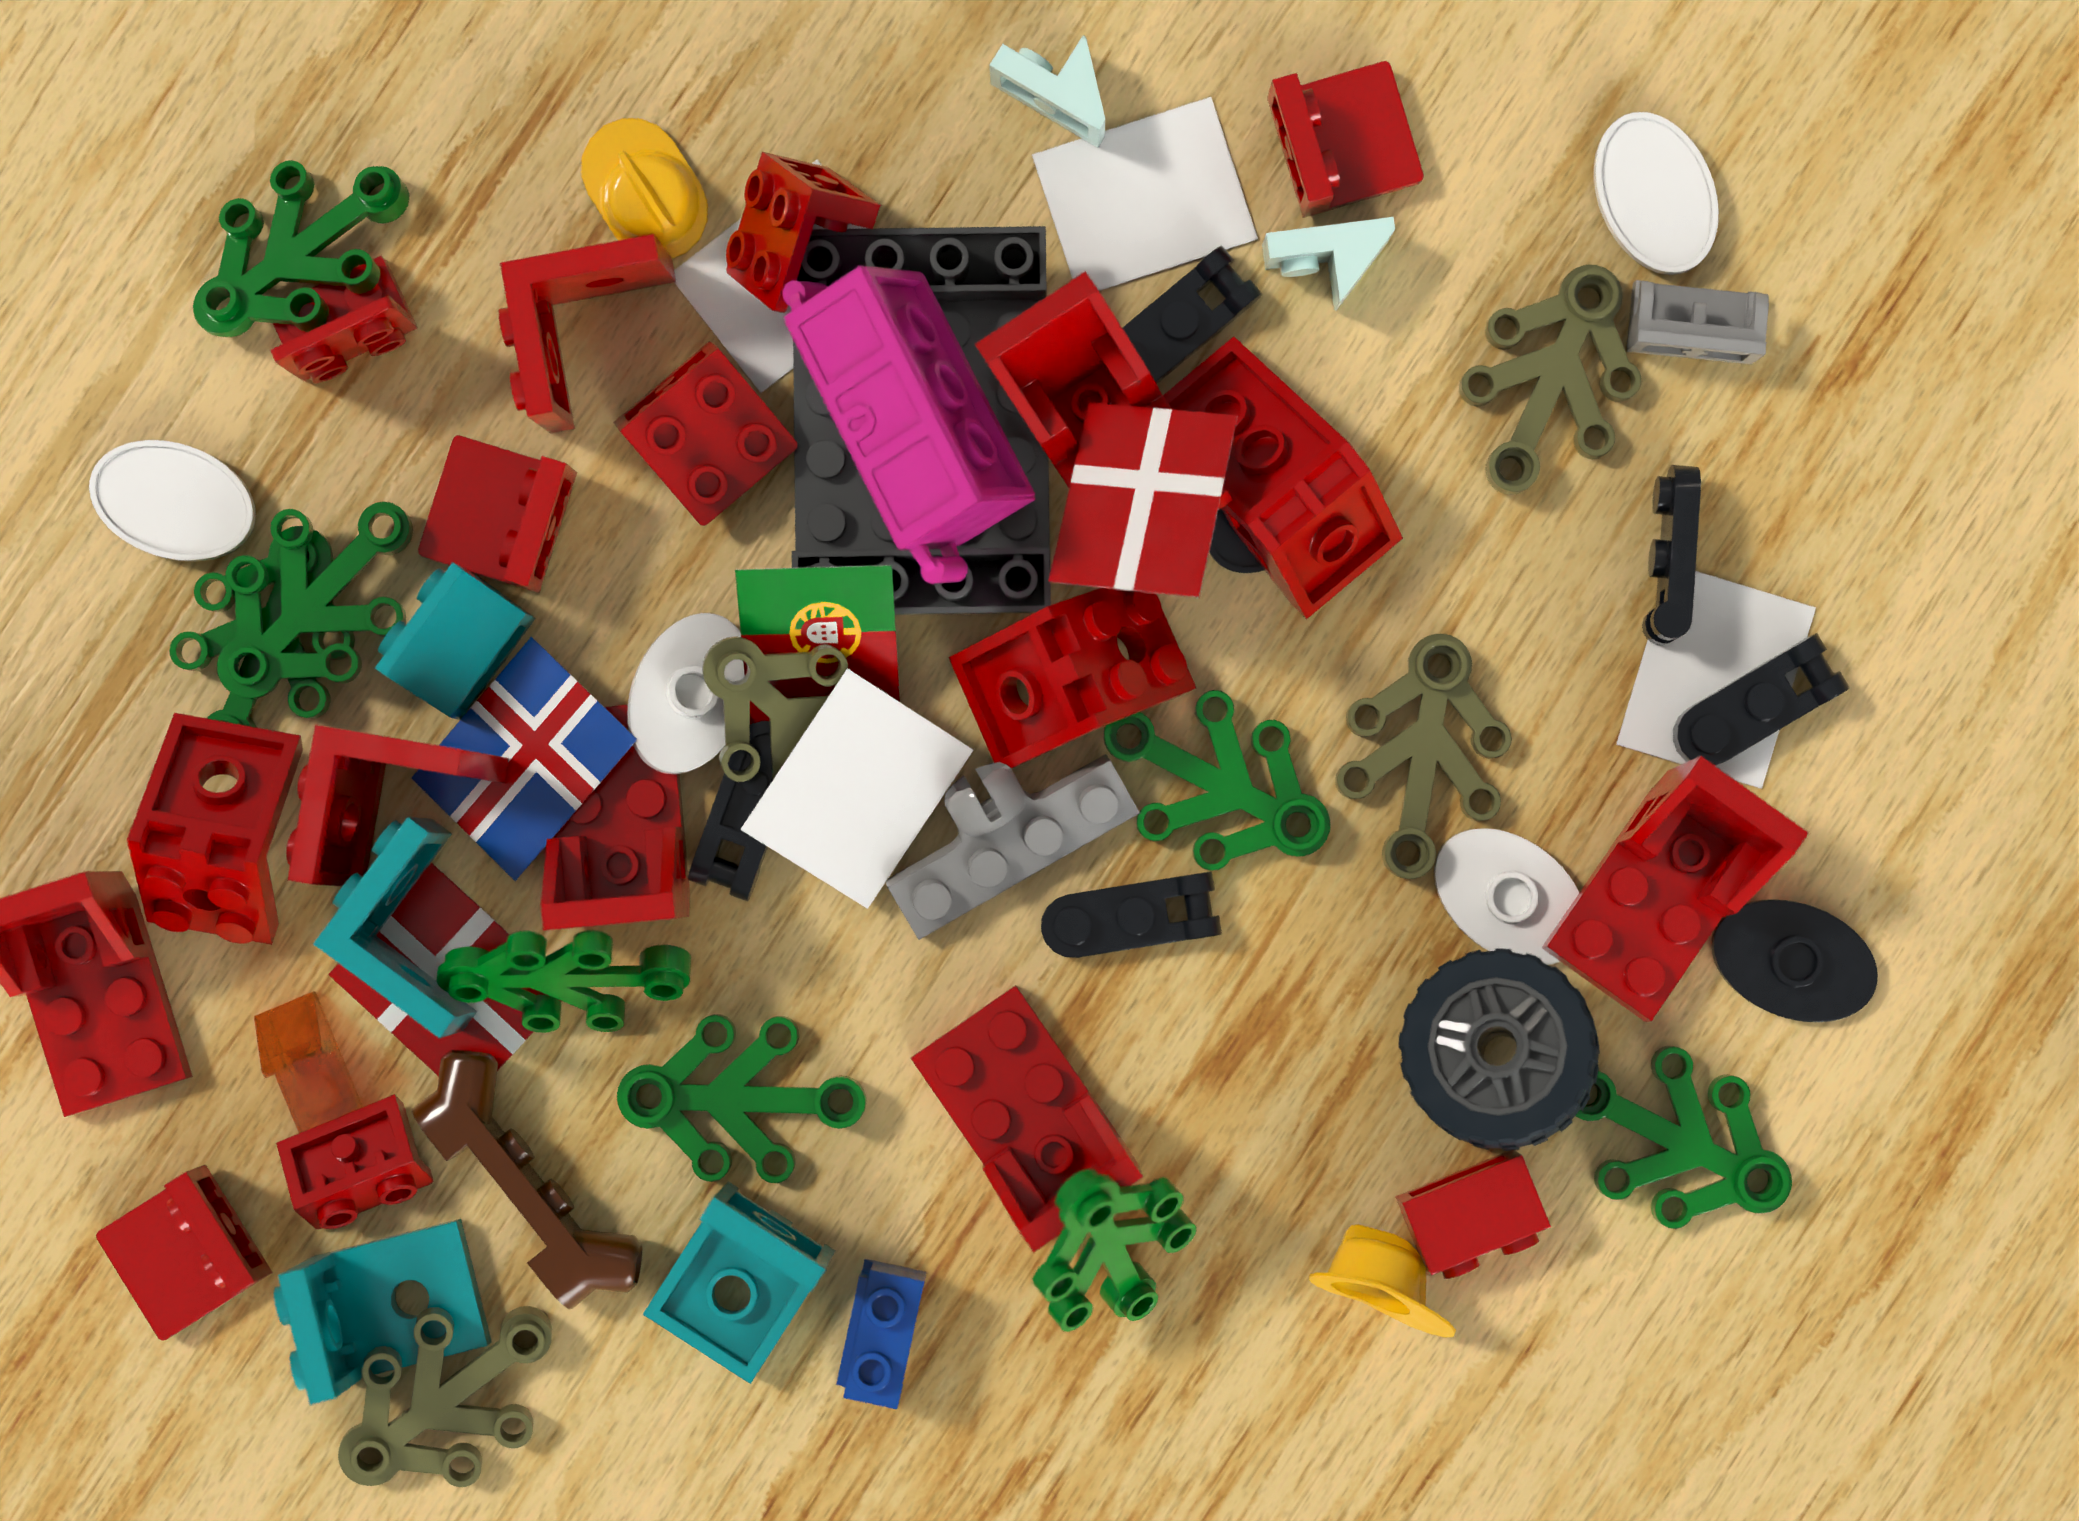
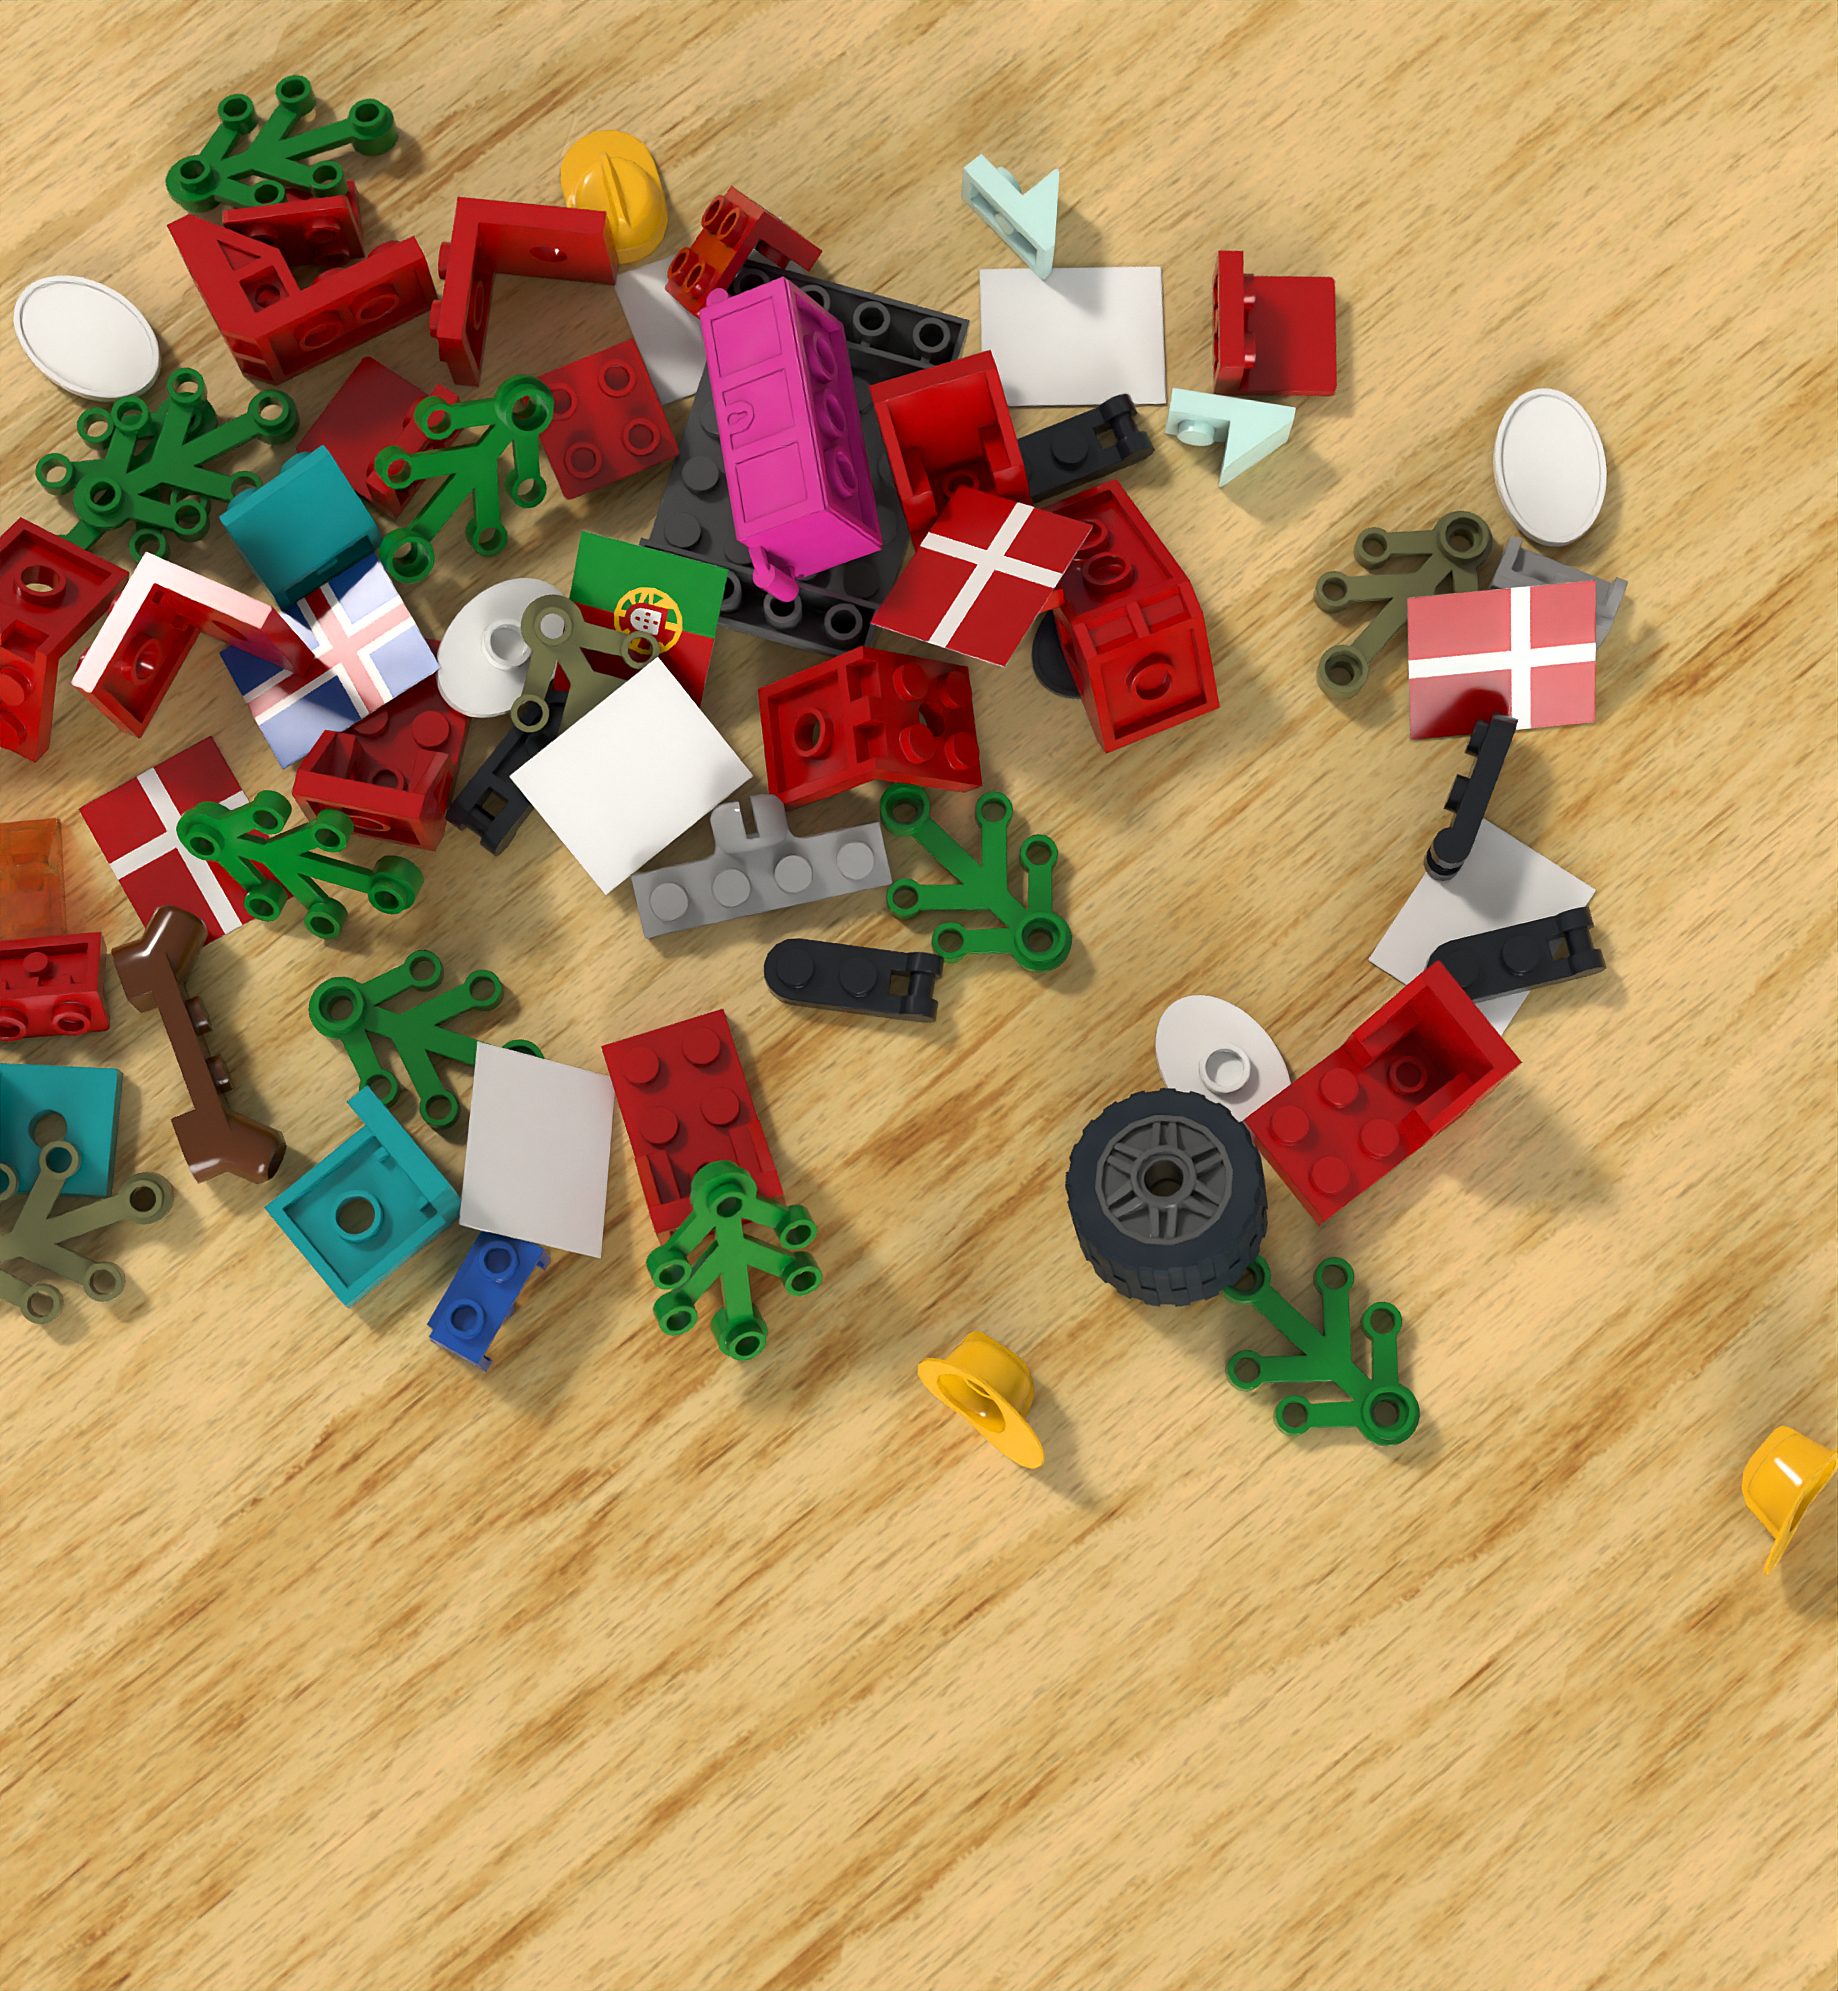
camera: 15 degrees right, 10 degrees down
teal bracket [313,817,477,1038] -> none
olive plant [1335,634,1512,879] -> none
red brick [1395,1150,1551,1279] -> none
black piece [1712,900,1878,1022] -> none
none -> red bracket [167,214,439,386]
none -> green plant [374,374,554,583]
none -> white sticker [459,1041,615,1259]
none -> sticker [1407,580,1596,740]

